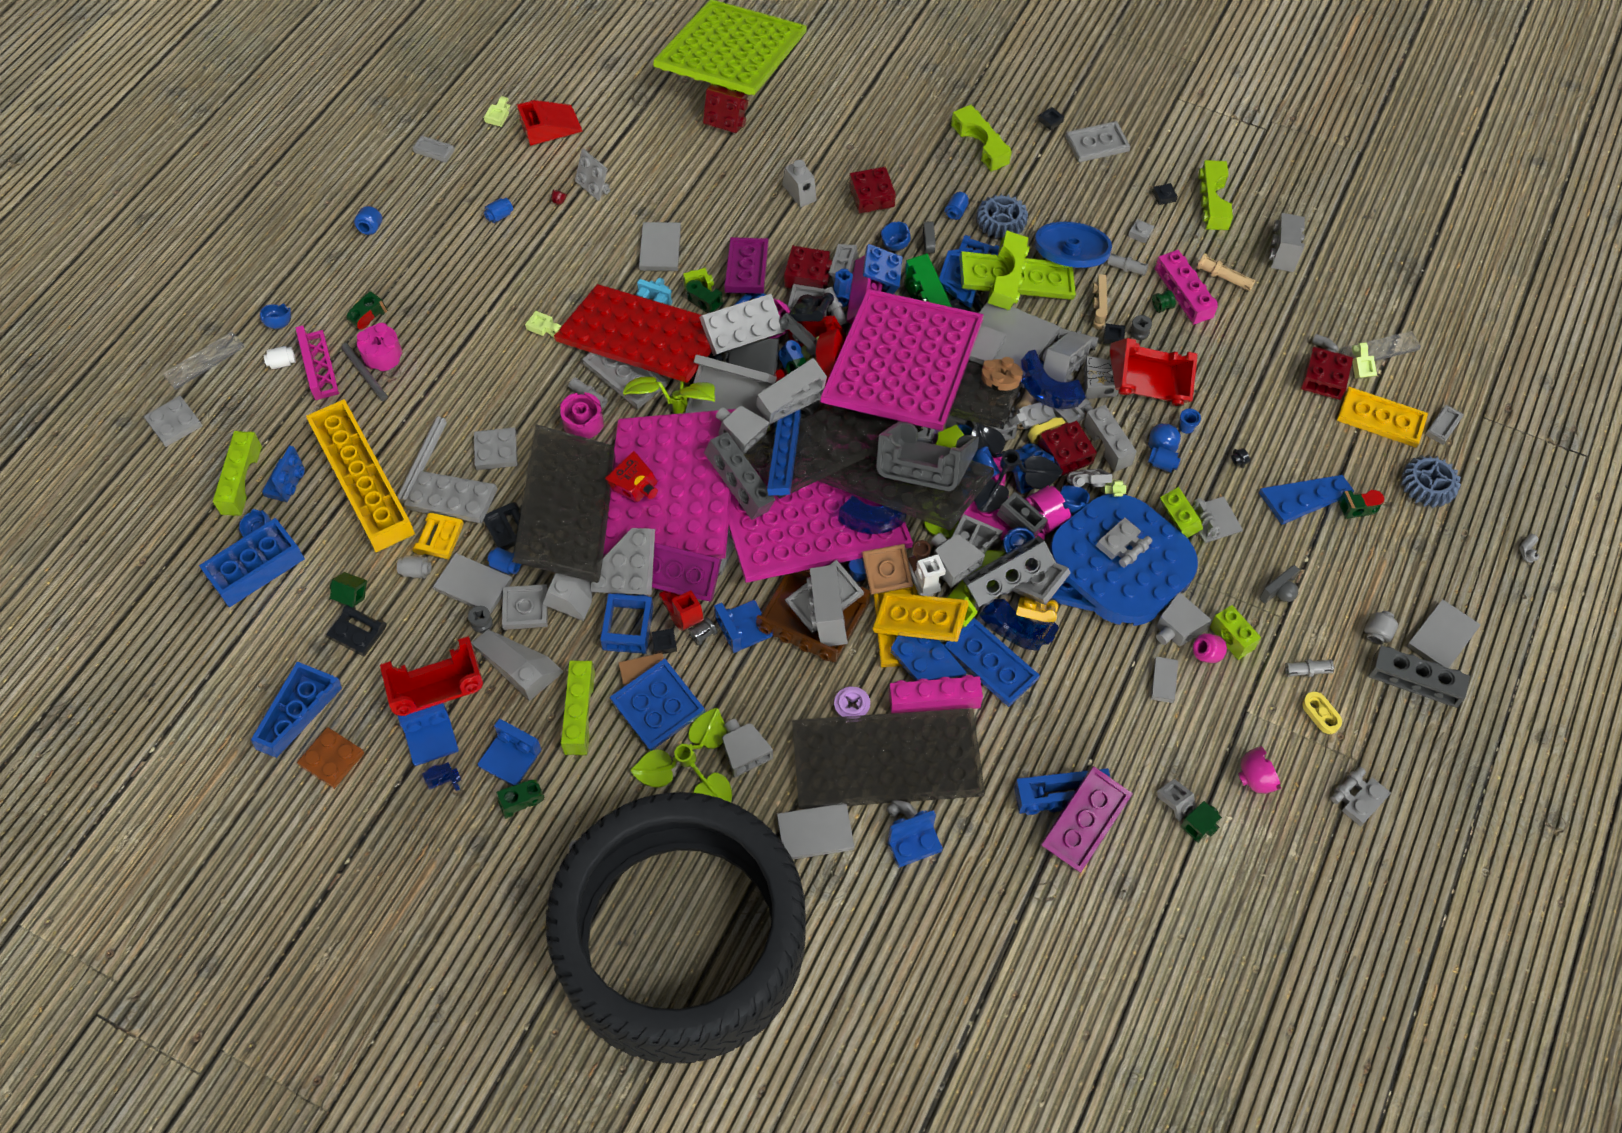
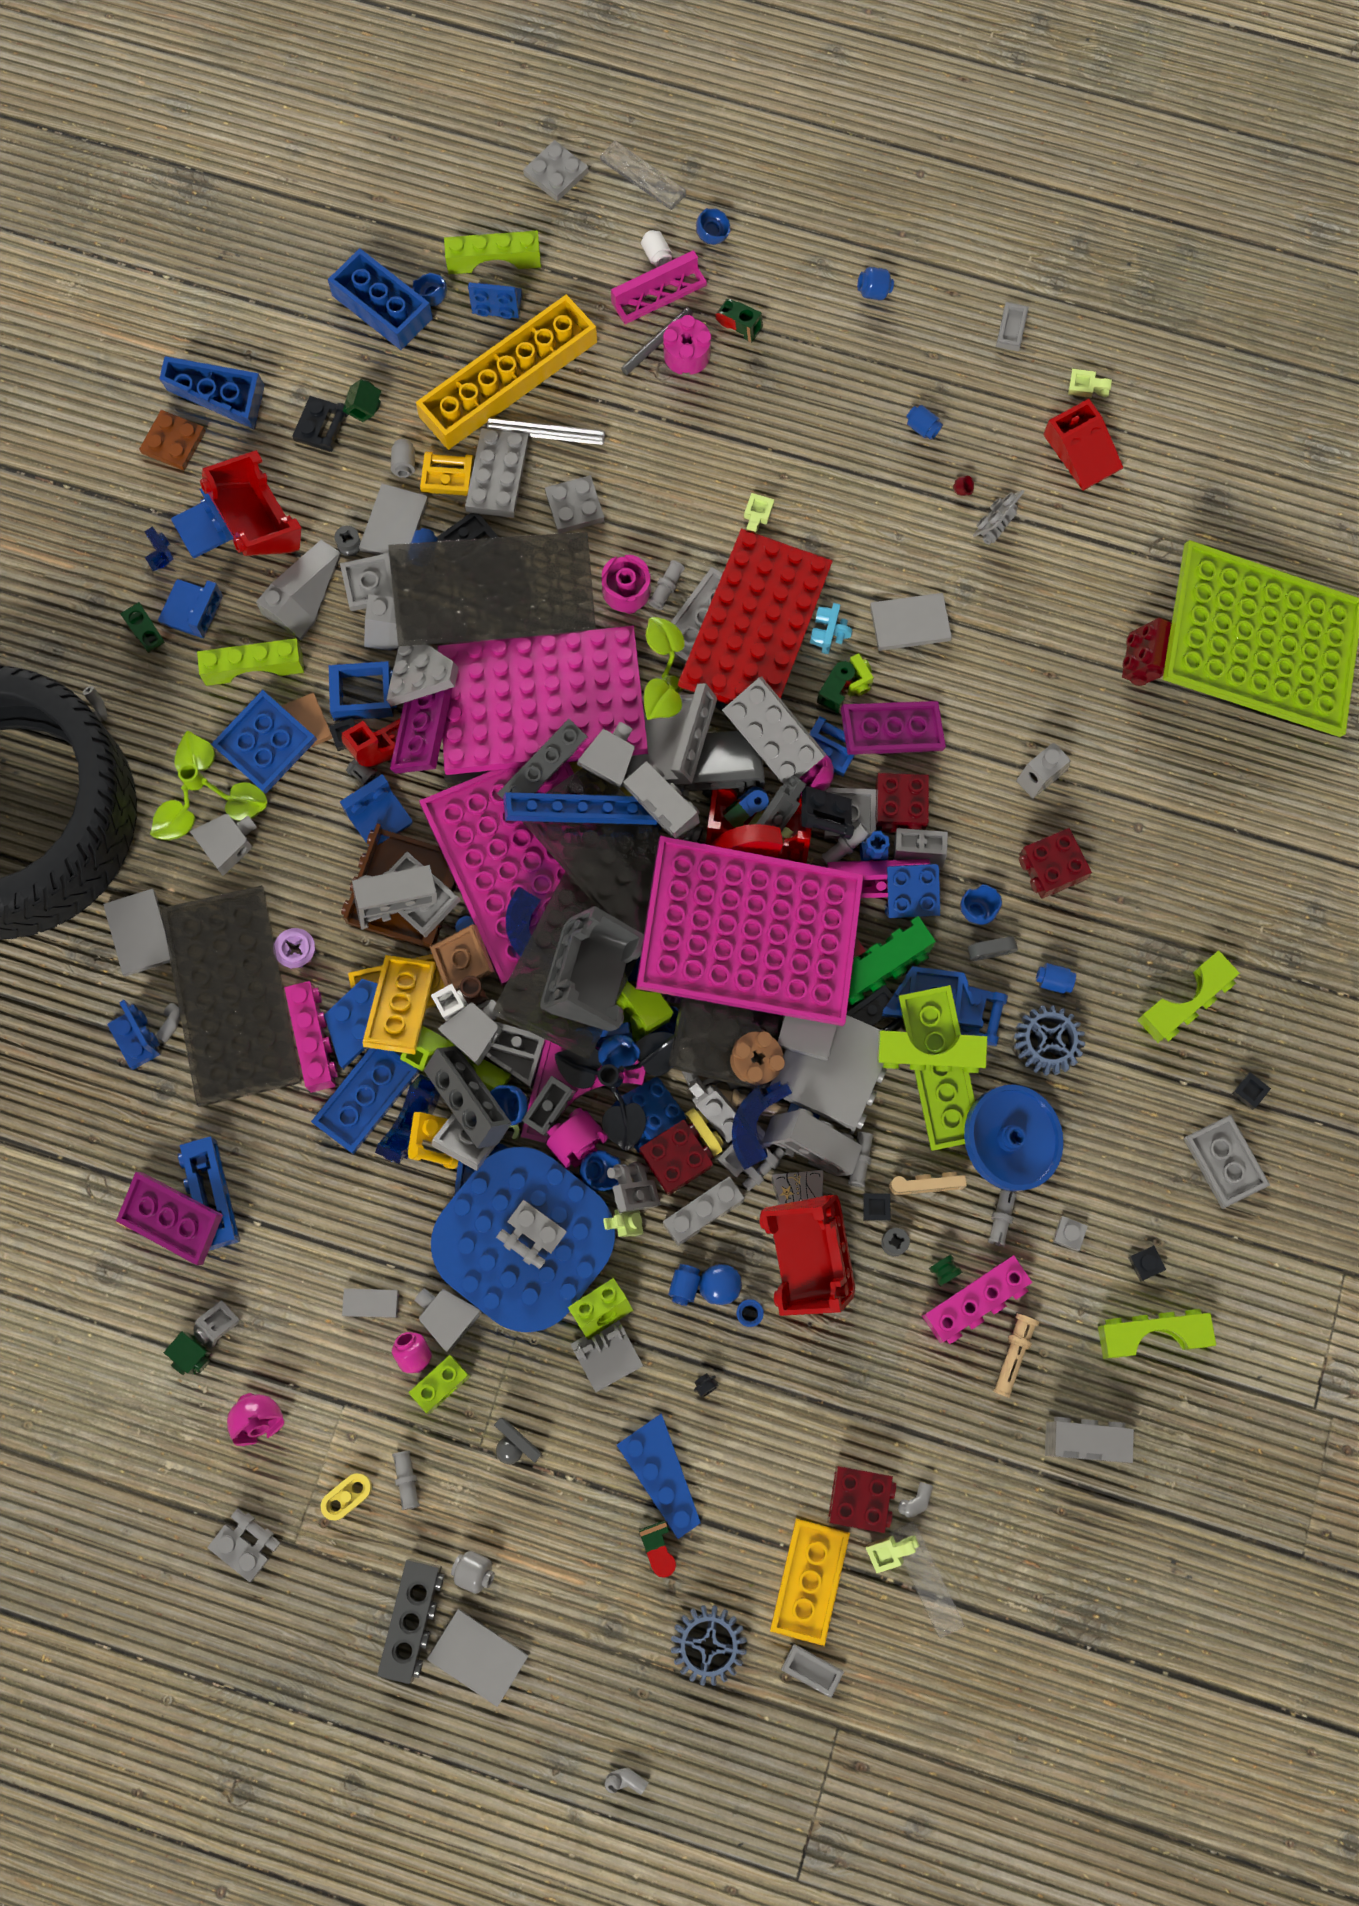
camera: 80 degrees right, 15 degrees up
red torso [605,451,658,502] -> none

